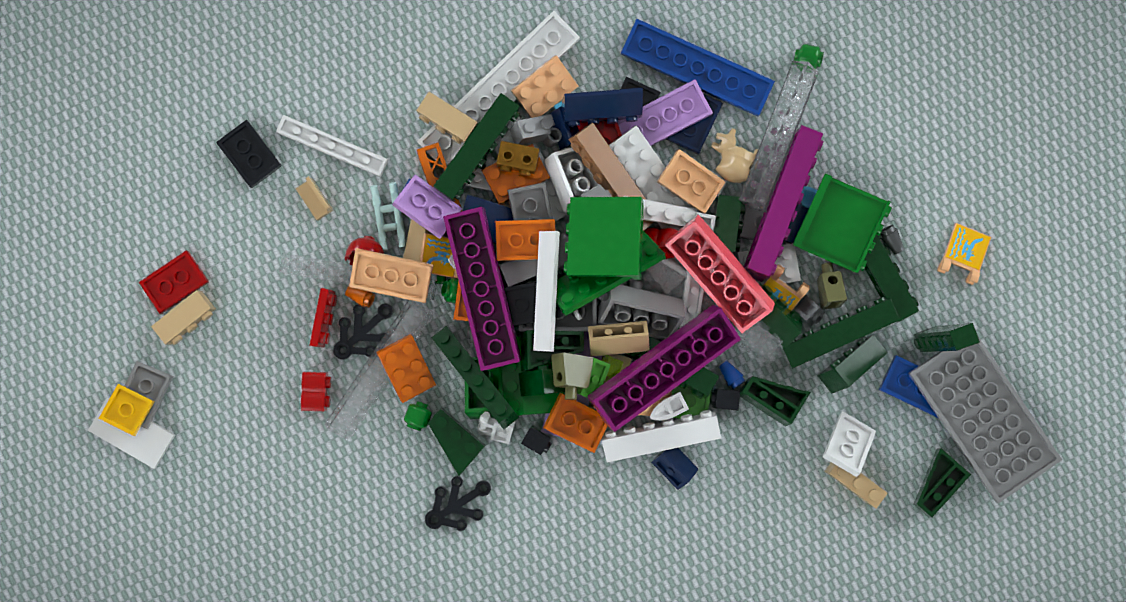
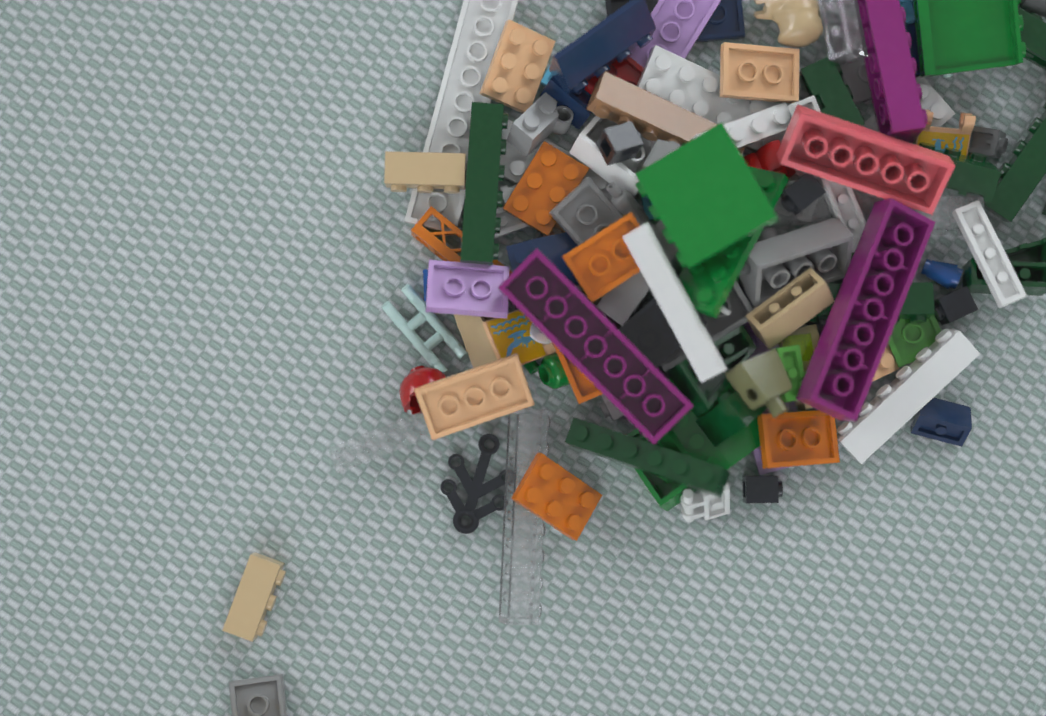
camera: 25 degrees left, 0 degrees up
red tile [139,250,209,314] -> none
black plate [216,119,282,188] -> none
white tile [276,115,389,177] -> none
tan panel [296,176,334,221] -> none
red brick [301,371,331,412] -> none
red plate [309,288,337,347] -> none
orange cone [345,286,375,308] -> none
green head [404,401,432,431] -> none
black plant [425,476,491,531] -> none
dark green wedge [428,408,486,476] -> none
pearl gold brick [496,141,540,176] -> none
white plate [650,392,689,421] -> none
olive torso [817,262,847,310] -> none
none -> brick [596,121,644,166]
none -> light grey piece [606,182,651,226]
none -> black brick [780,173,826,215]
none -> white plate [952,200,1027,309]

